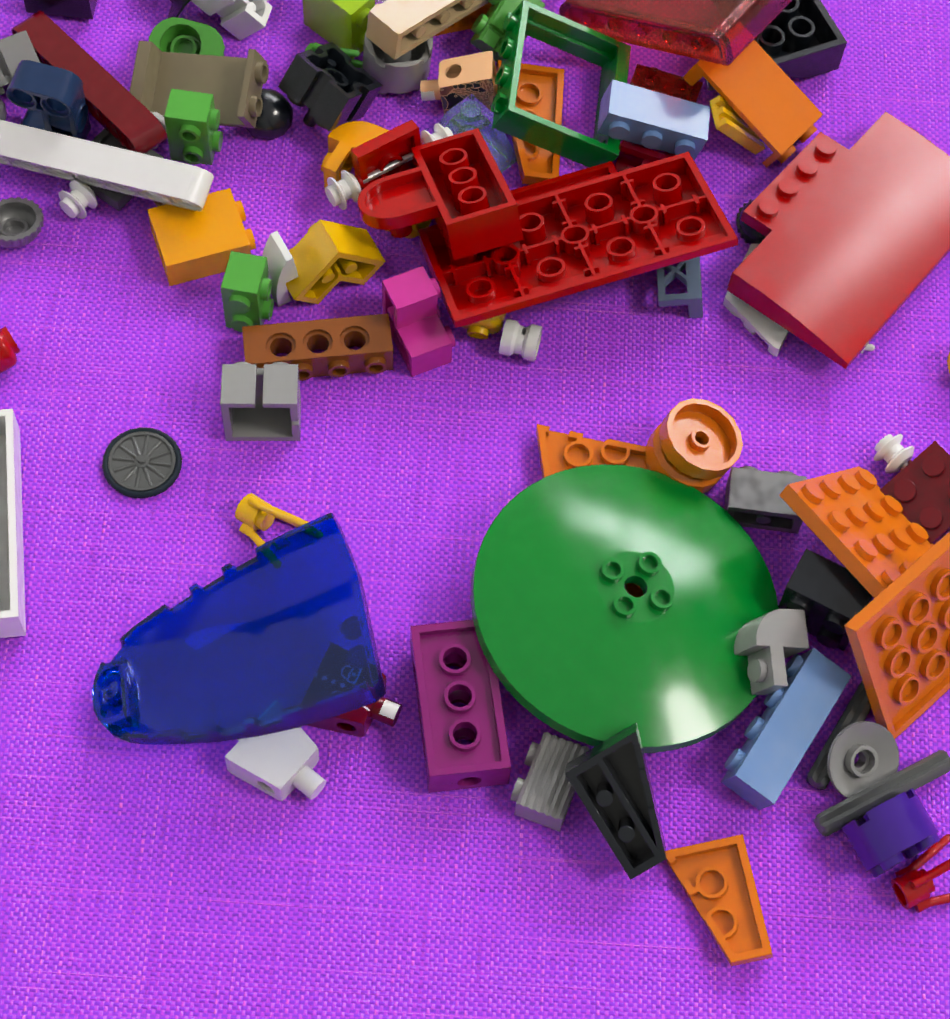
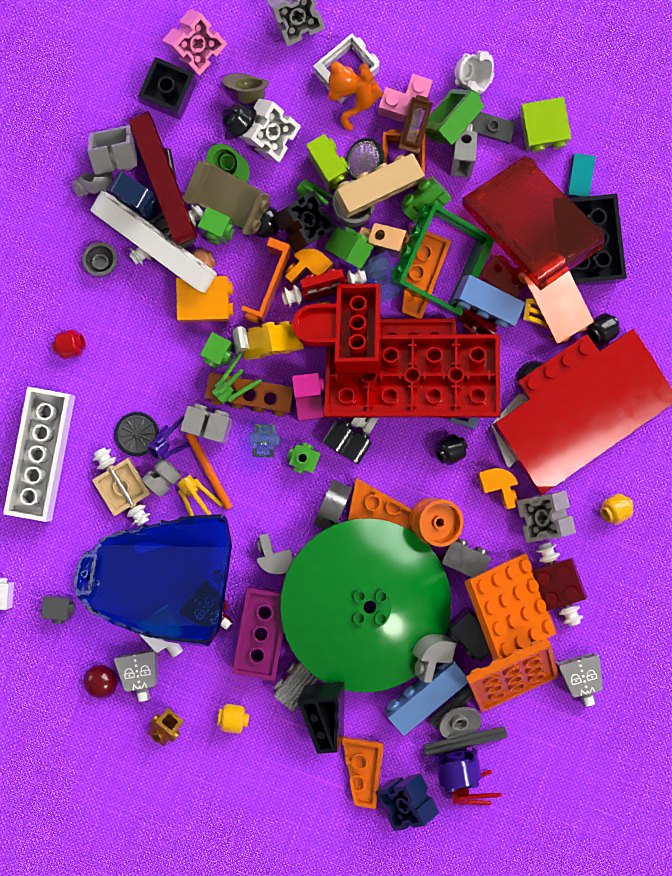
camera: 25 degrees right, 25 degrees up
none -> dark grey brick [41,595,76,624]
none -> dark red hair [83,665,118,699]
none -> tan plate [92,448,152,527]
none -> light grey torso [114,649,158,702]
none -> light grey wheel [142,458,182,498]
none -> dark purple plant [147,416,199,460]
none -> pearl gold brick [147,708,184,747]
none -> orange bar [185,433,233,510]
none -> bright green plant [212,352,262,404]
none -> yellow head [217,704,249,734]
none -> orange panel [241,237,292,324]
none -> clear light blue brick [249,424,280,458]
none -> light grey brick [257,533,293,575]
none -> bright green brick [287,442,321,474]
none -> flat silver brick [313,480,352,529]
none -> black brick [322,419,372,465]
none -> bright green brick [324,226,374,269]
none -> dark blue brick [375,773,439,831]
none -> black head [435,434,468,465]
none -> light orange brick [477,468,518,509]
none -> light grey brick [517,490,576,543]
none -> black head [587,313,620,345]

